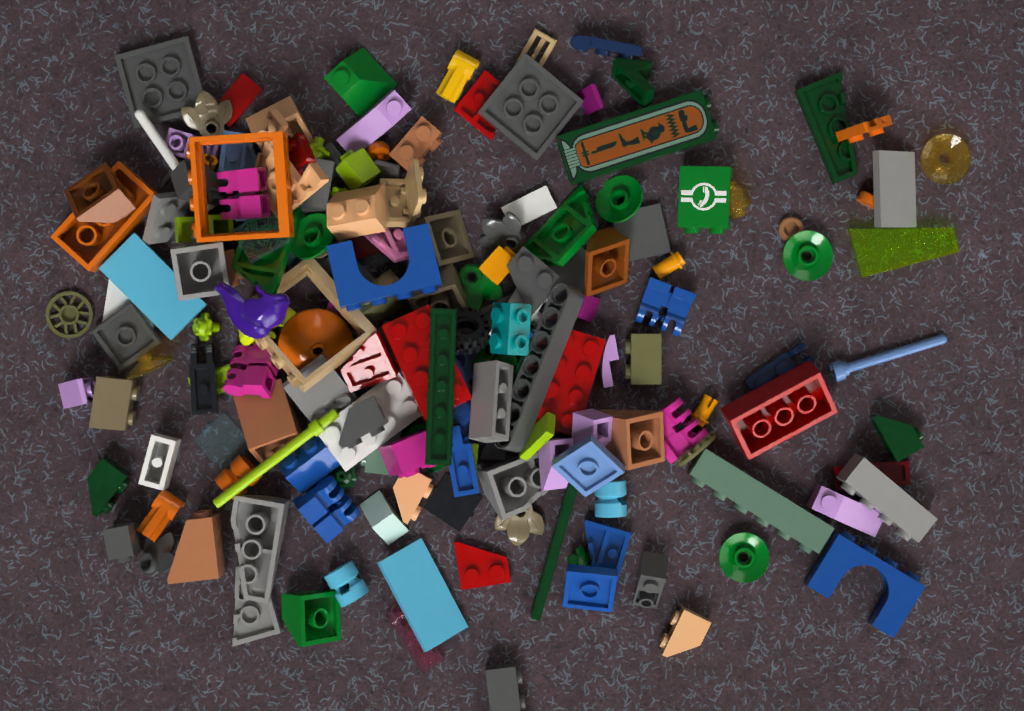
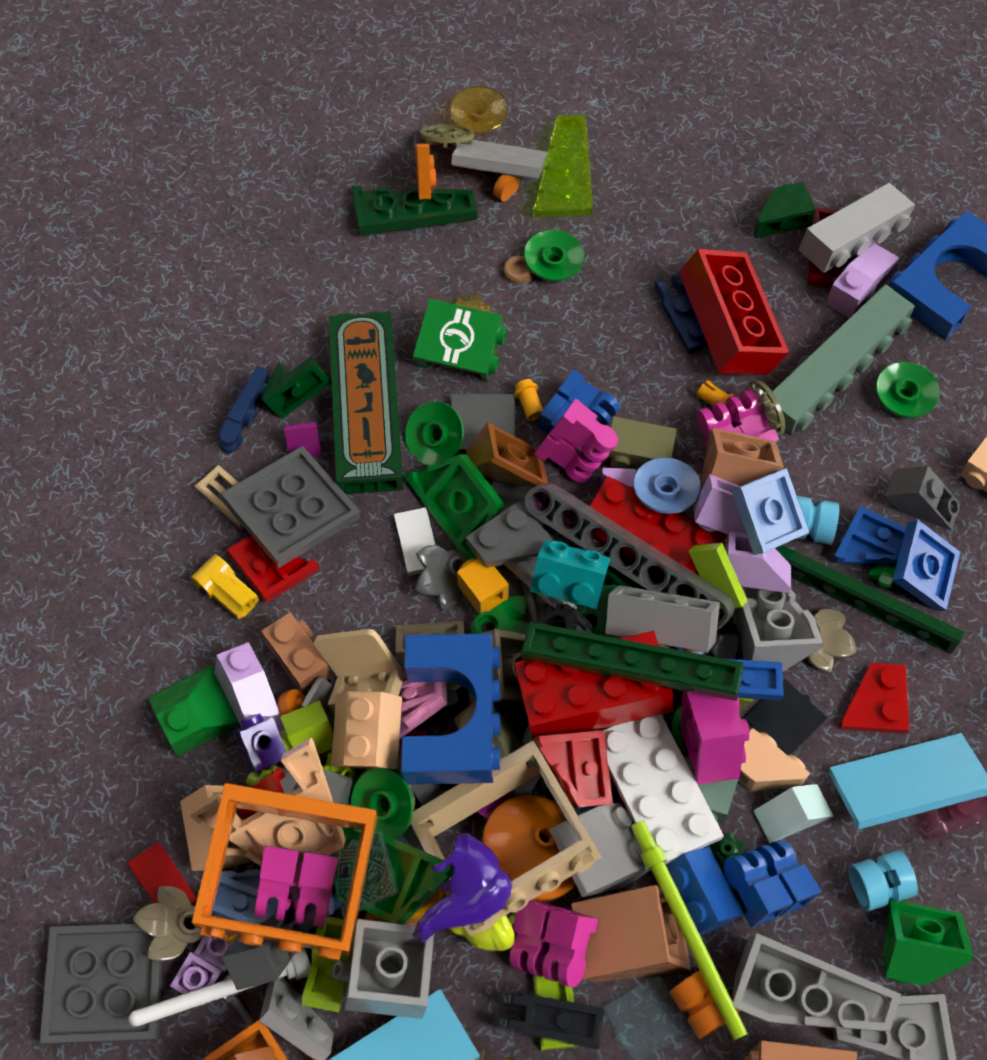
camera: 80 degrees left, 25 degrees down
lime plant [192,312,220,341] -> none
dark grey slope [339,395,388,449] -> none
medium blue piece [829,334,947,382] -> none
none -> dark purple brick [234,713,287,772]
none -> olive wheel [420,124,475,147]
none -> dark pink legs [534,399,618,483]
none -> medium blue dish [634,458,701,514]

